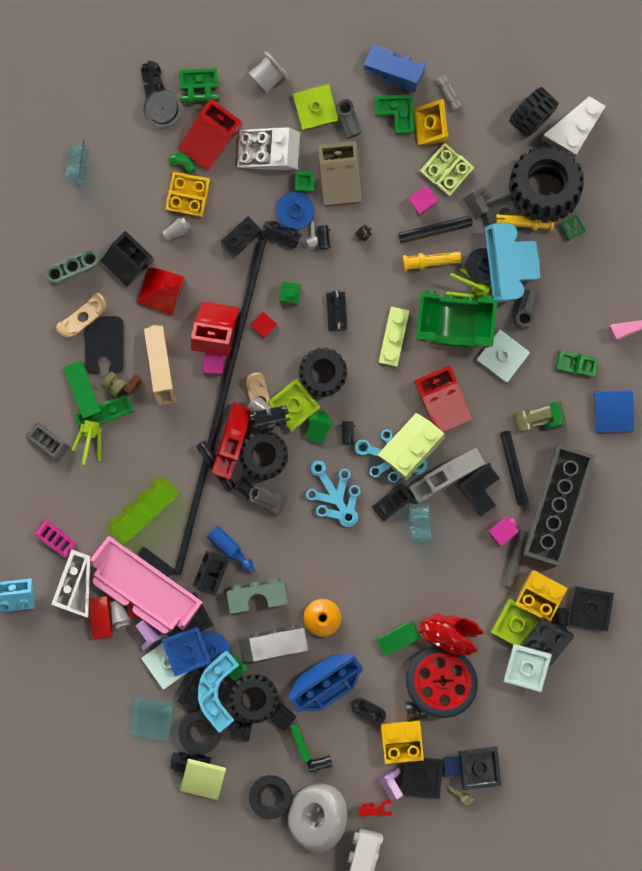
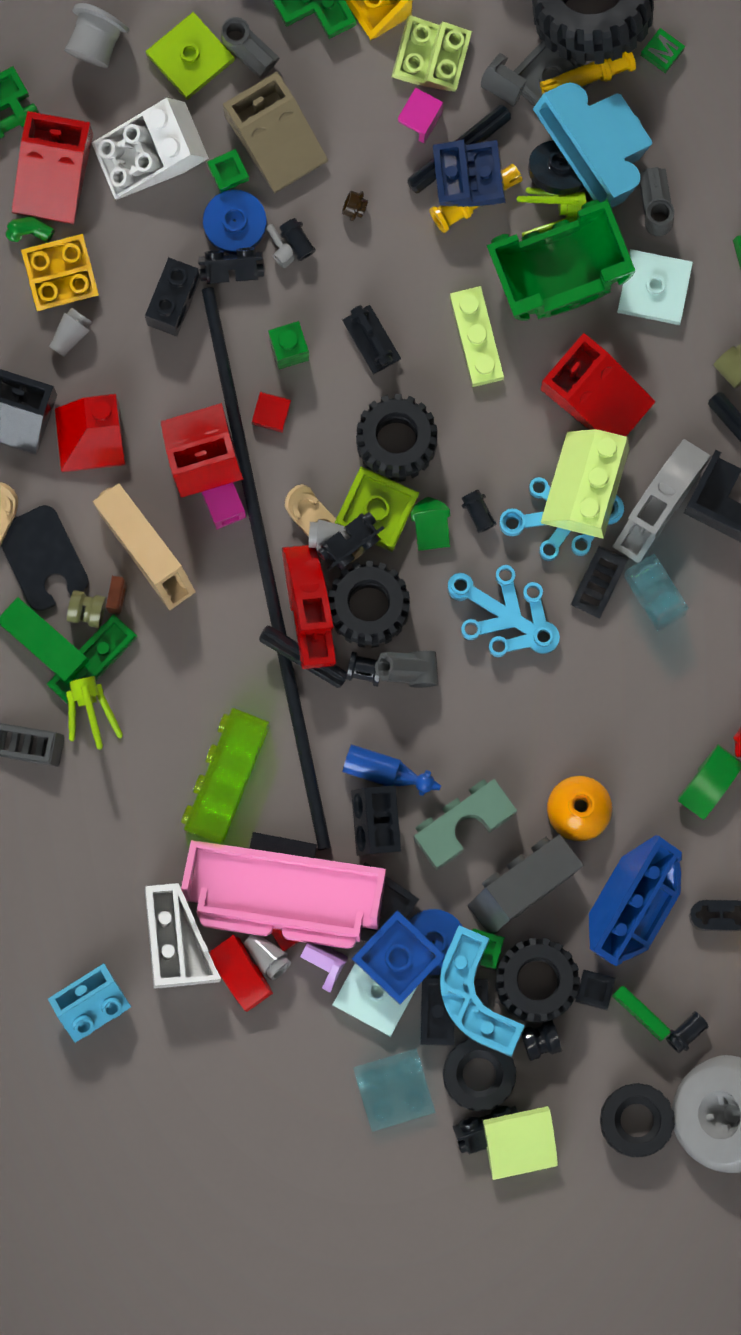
camera: 25 degrees left, 5 degrees down
dark pink slope [34,519,77,558] -> none
none -> dark blue slope [433,140,506,207]

